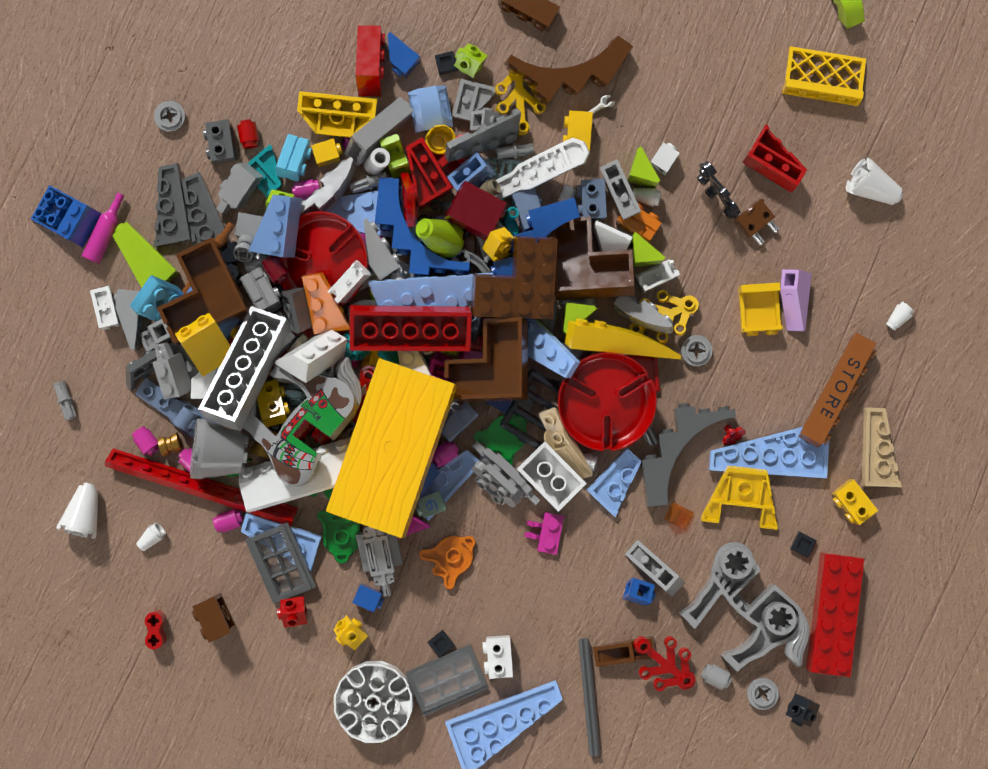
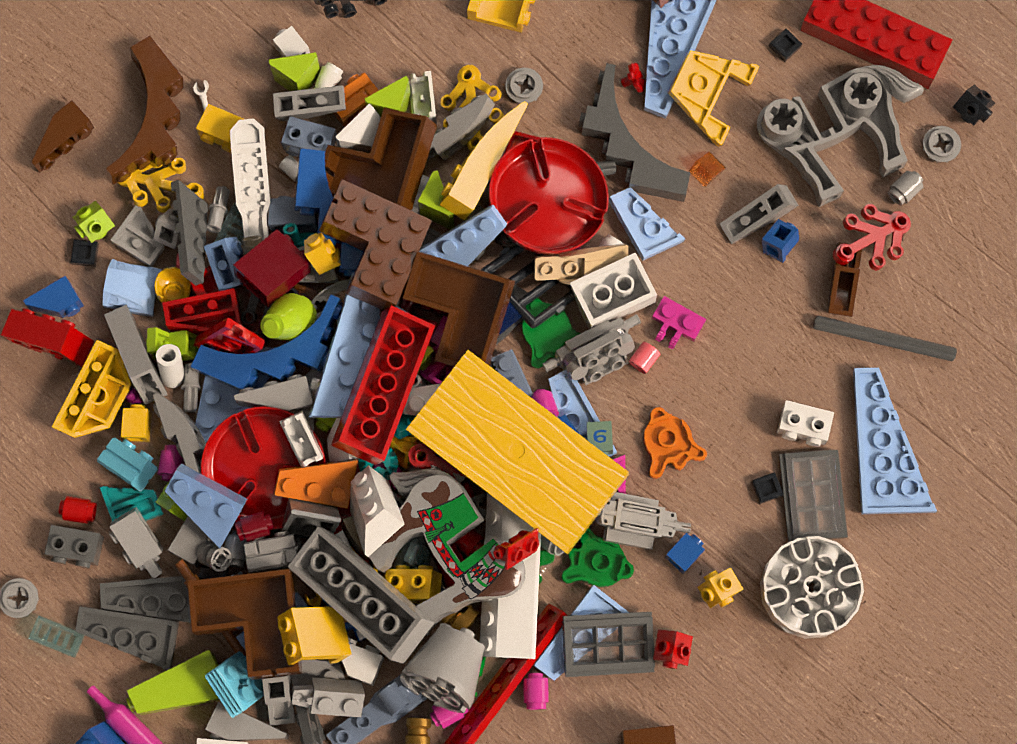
camera: 70 degrees left, 10 degrees down
none -> clear light blue slope [28,616,85,658]
none -> red hinge [493,528,539,570]
none -> coral beam [629,342,661,374]

